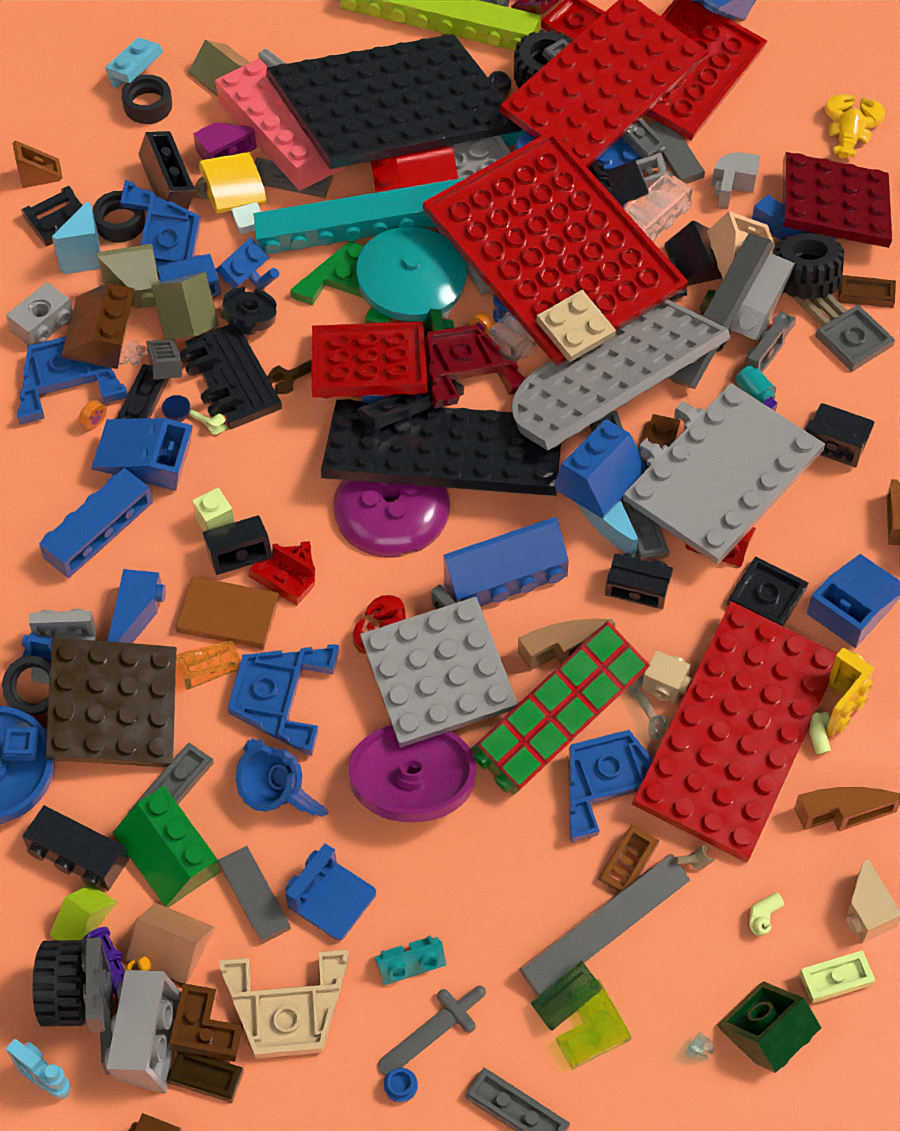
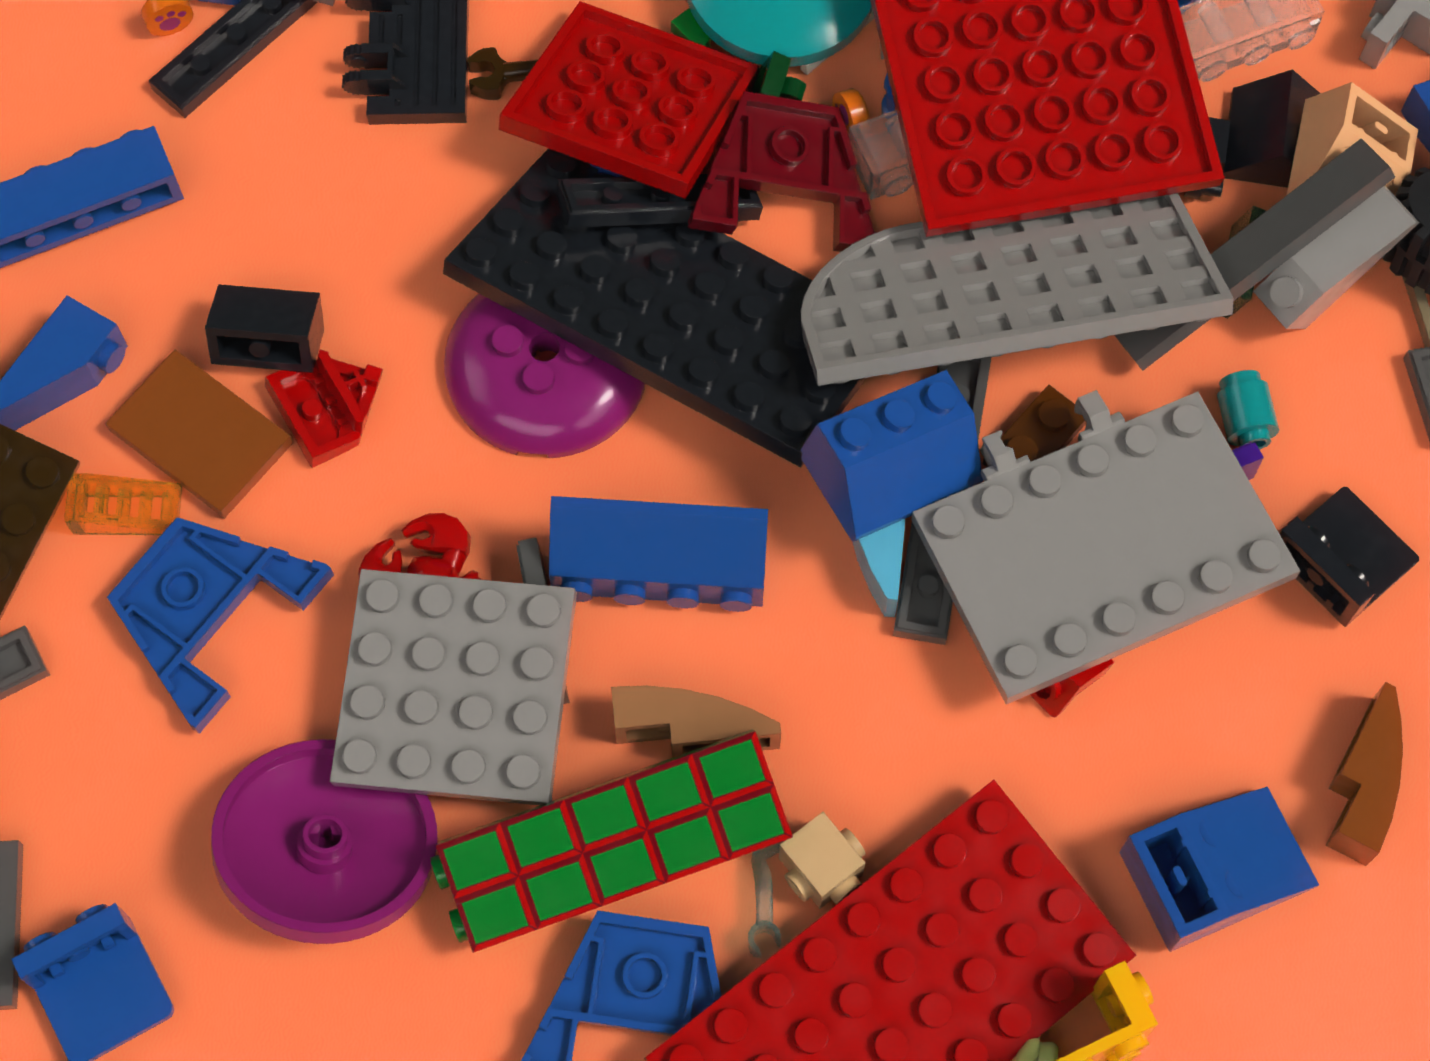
camera: 25 degrees right, 10 degrees up
blue slope [91,418,193,491] -> none
clear blue plate [162,395,191,422] -> none
yellowish green hand [189,410,228,435] -> none
yellowish green brick [192,487,235,531] -> none
blue helmet [235,738,329,817] -> none
tan plate [536,290,616,362] -> none
black brick [605,553,673,610] -> none
black tile [727,556,809,627] -> none
dark grey hinge [745,311,796,373] -> none

